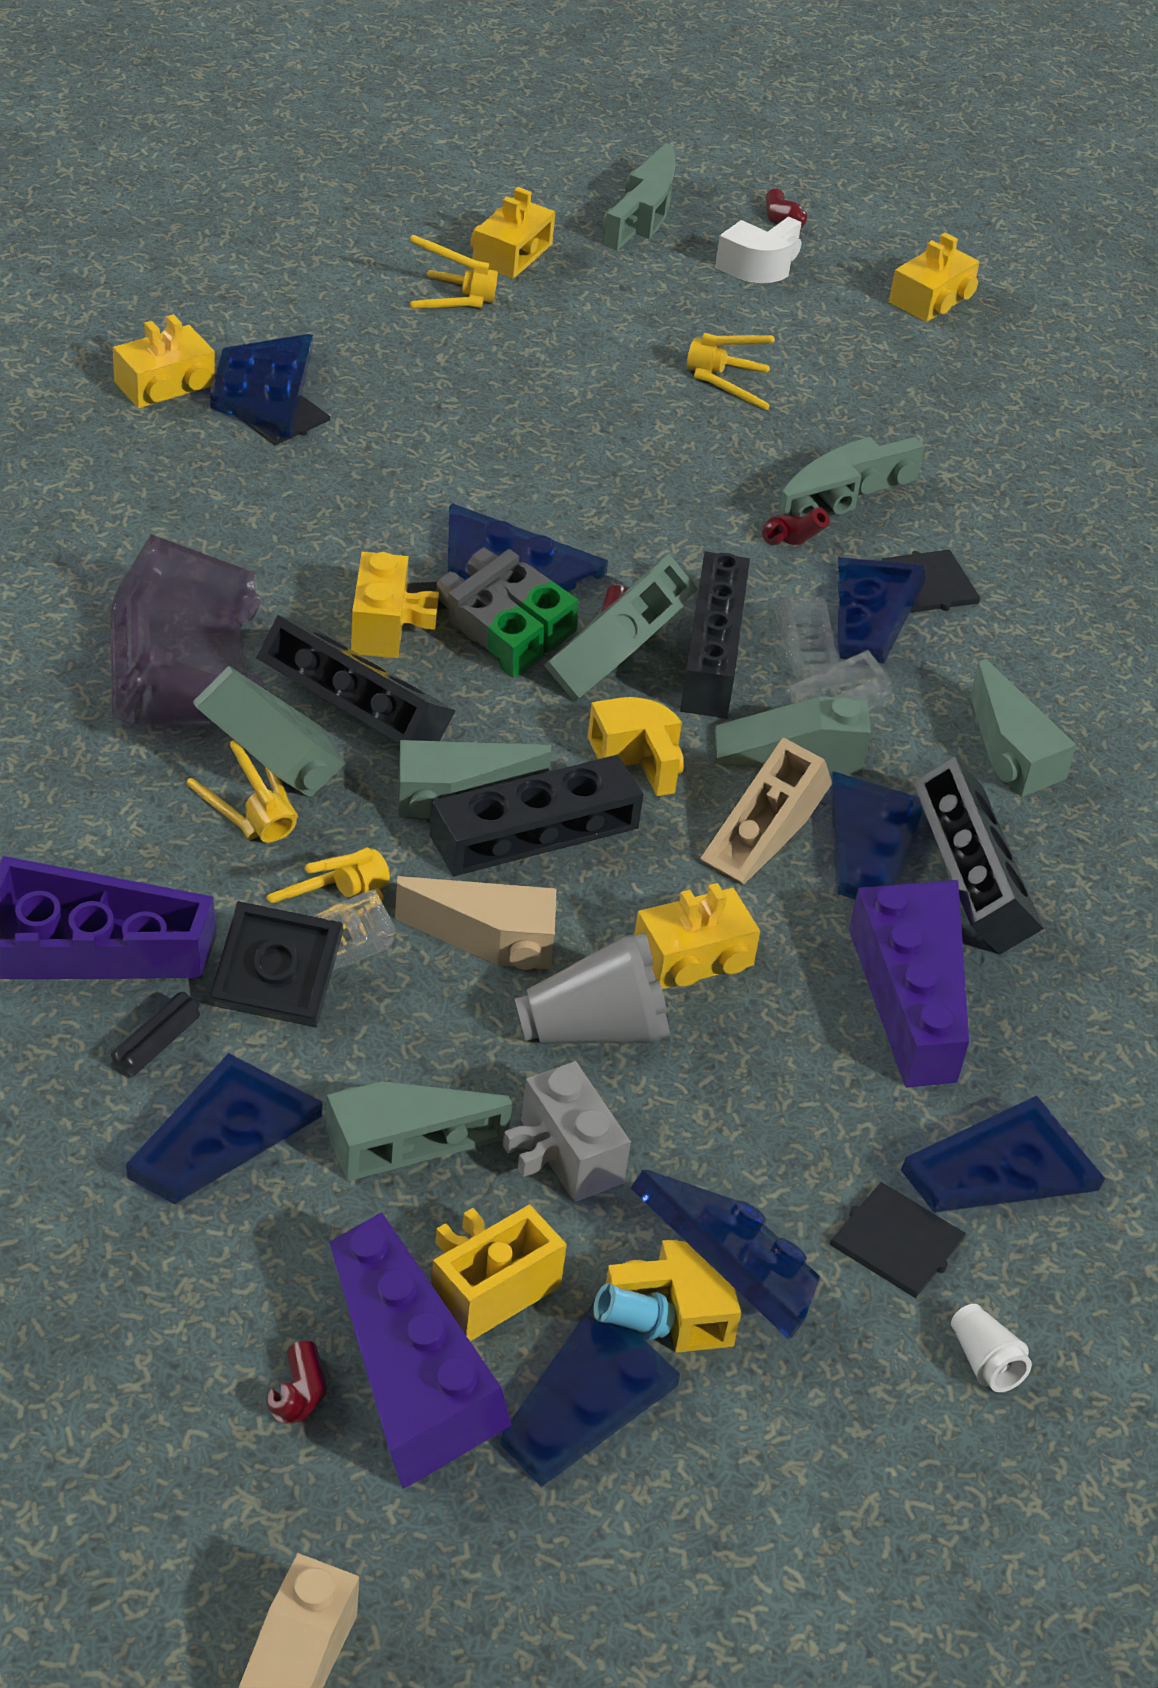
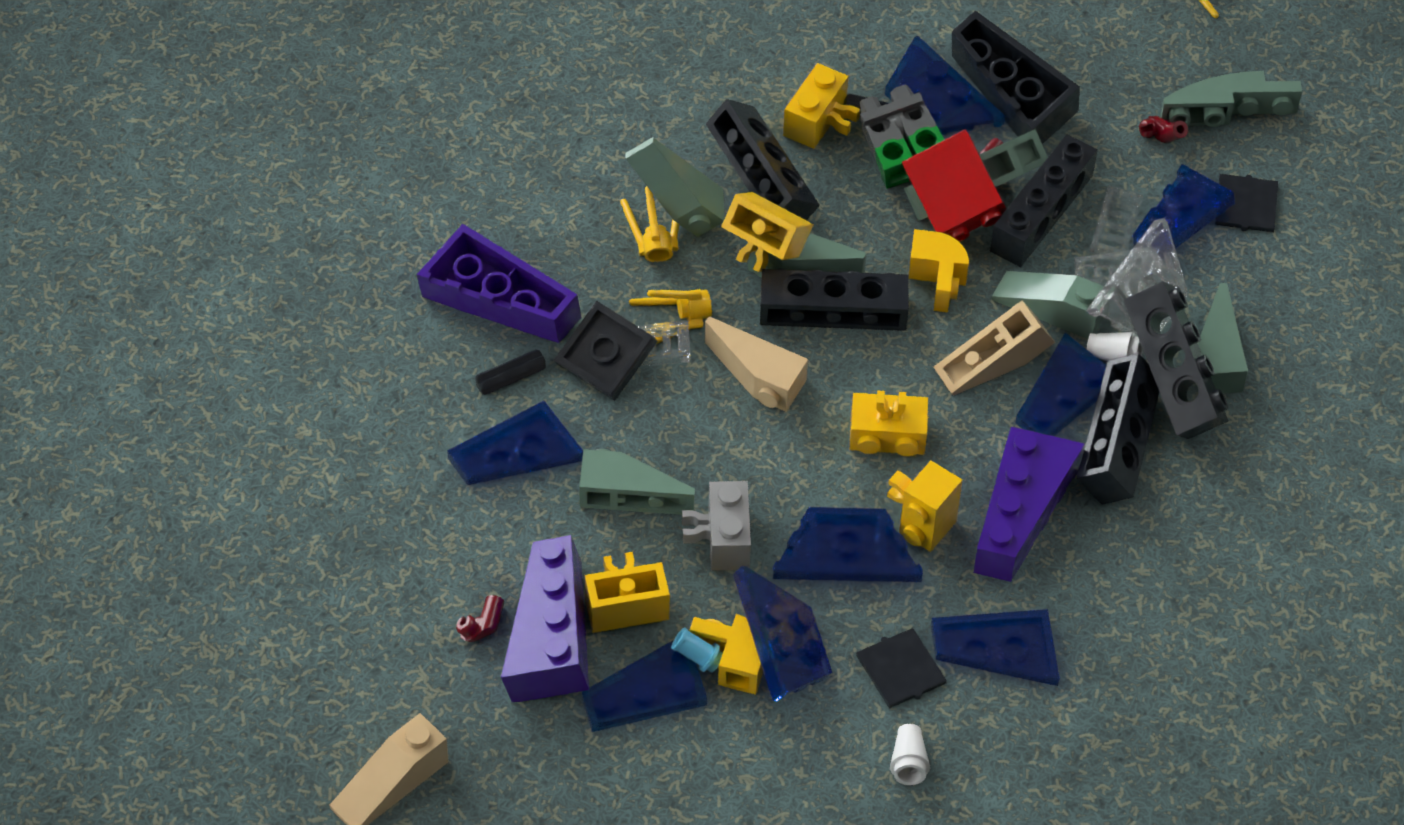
camera: 30 degrees right, 10 degrees up
clear purple windscreen [110,534,267,725] -> none
light grey cone [515,933,670,1043] -> none
none -> yellow brick [721,192,814,272]
none -> clear blue wing [773,507,923,582]
none -> yellow brick [887,460,963,552]
none -> red panel [902,129,1007,242]
none -> black wedge [952,10,1080,144]
none -> clear wing [1086,218,1188,336]
none -> white cone [1087,332,1143,361]
none -> black brick [1124,281,1228,439]

